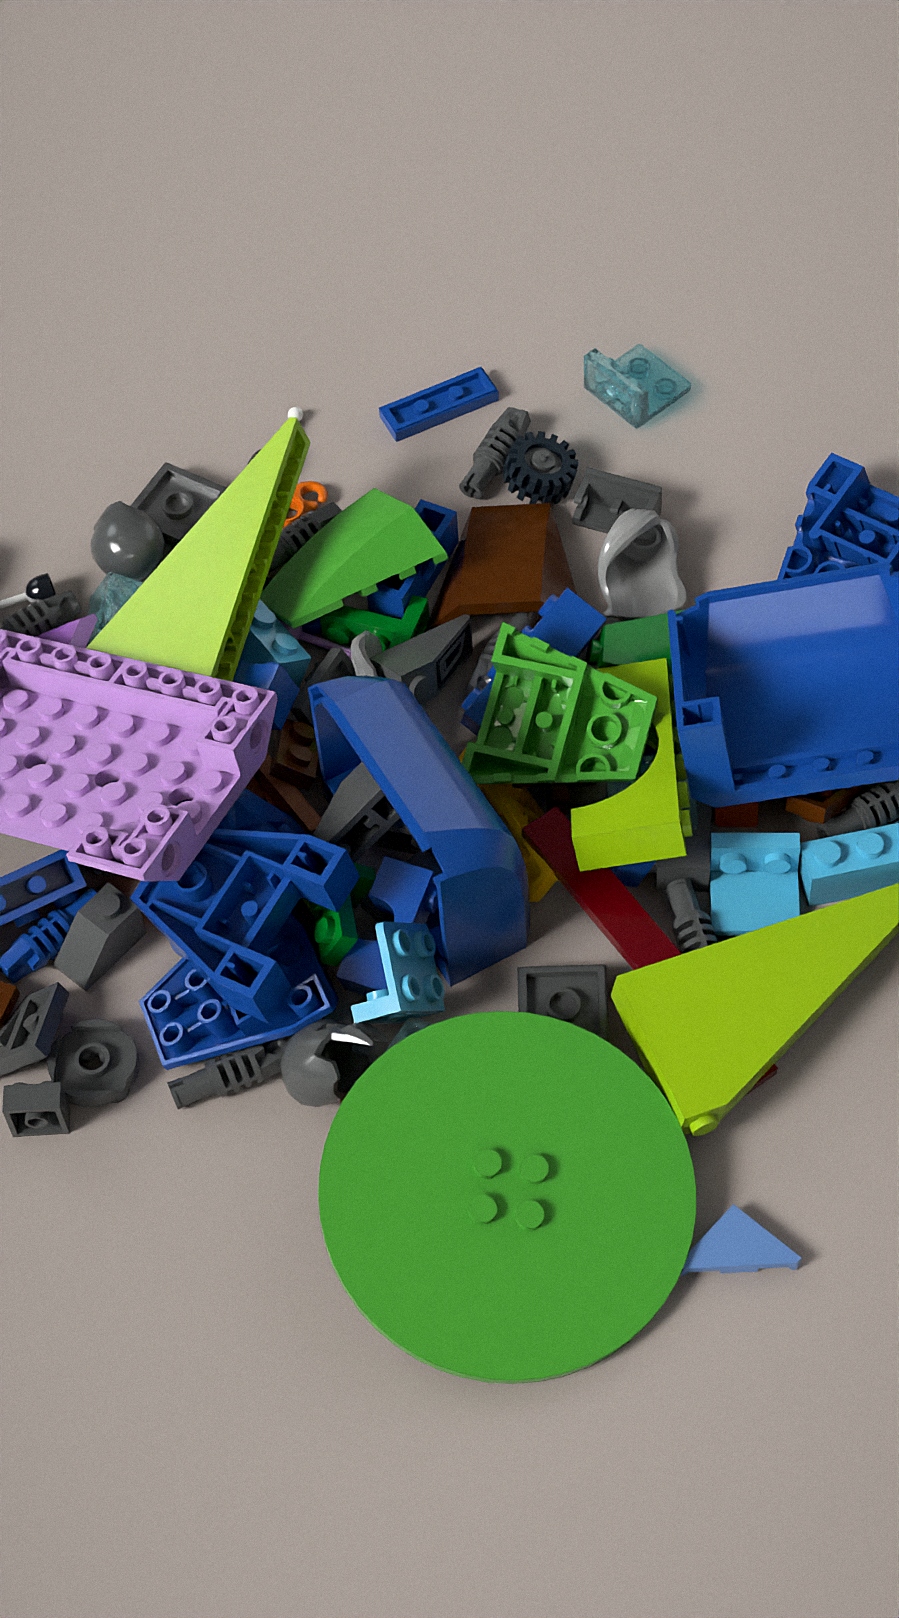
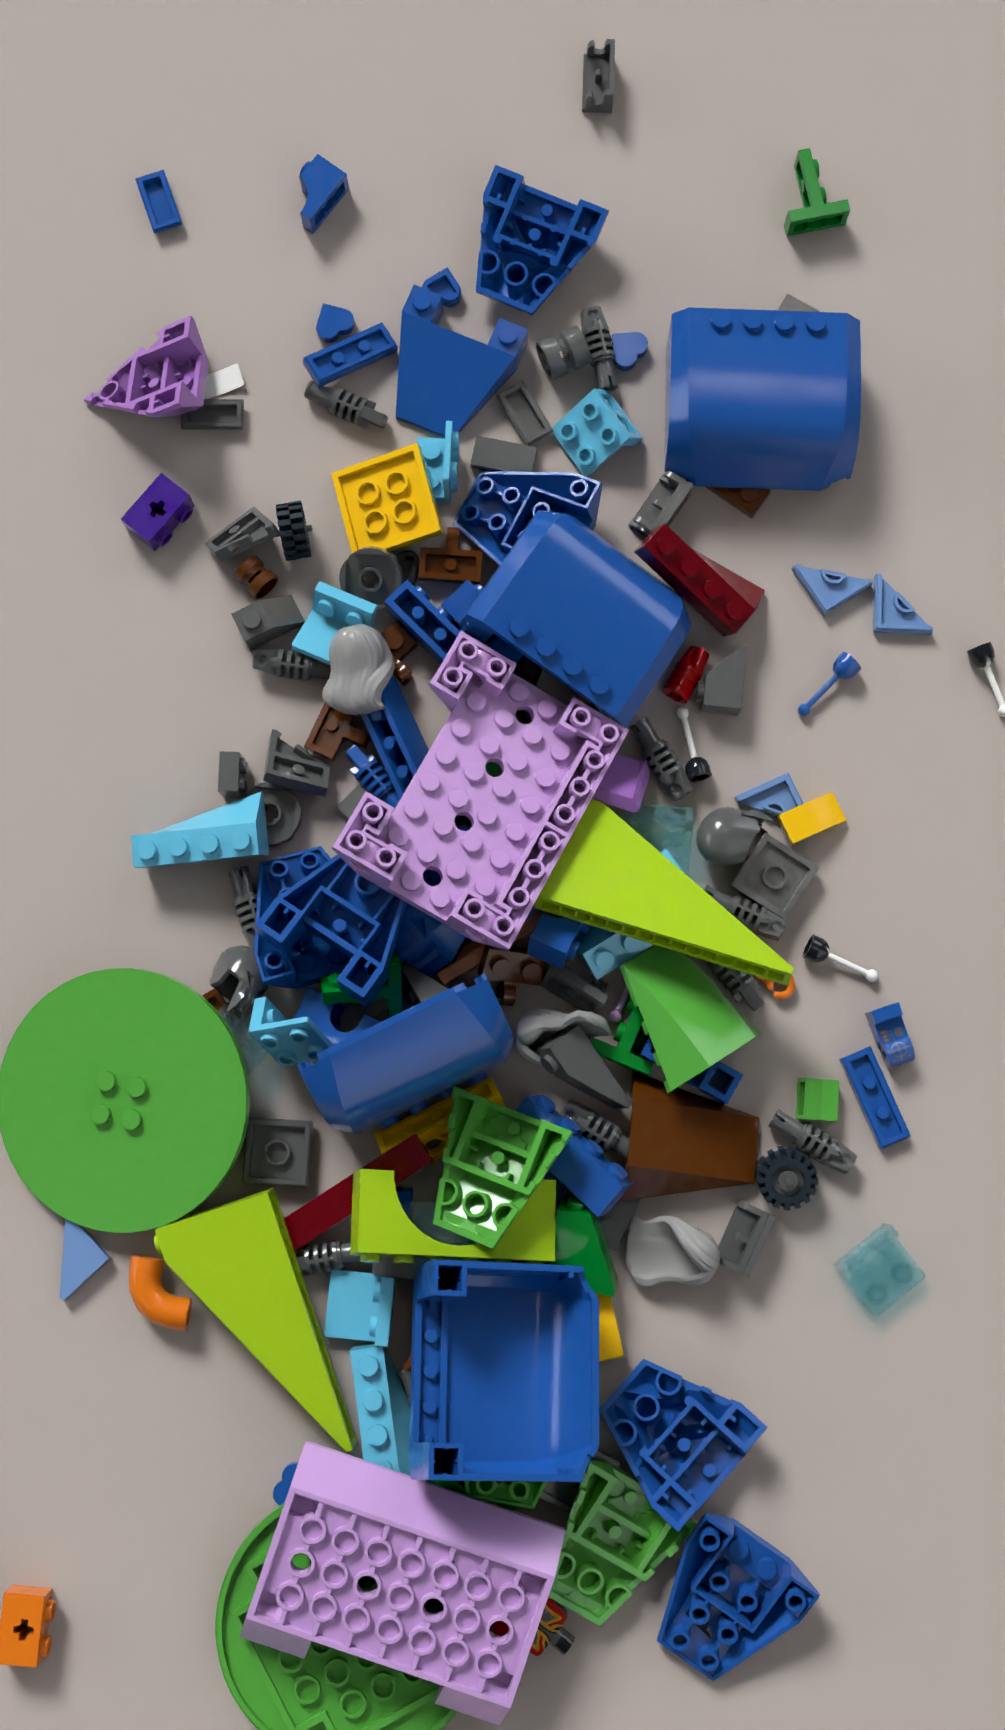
camera: 90 degrees right, 25 degrees up
none -> orange cylinder [129,1255,192,1332]
none -> medium azure wedge [131,791,269,868]
none -> medium blue tile [734,773,804,817]
none -> yellow slope [777,792,846,845]
none -> bright green piece [796,1078,839,1122]
none -> blue leg [865,1002,915,1069]

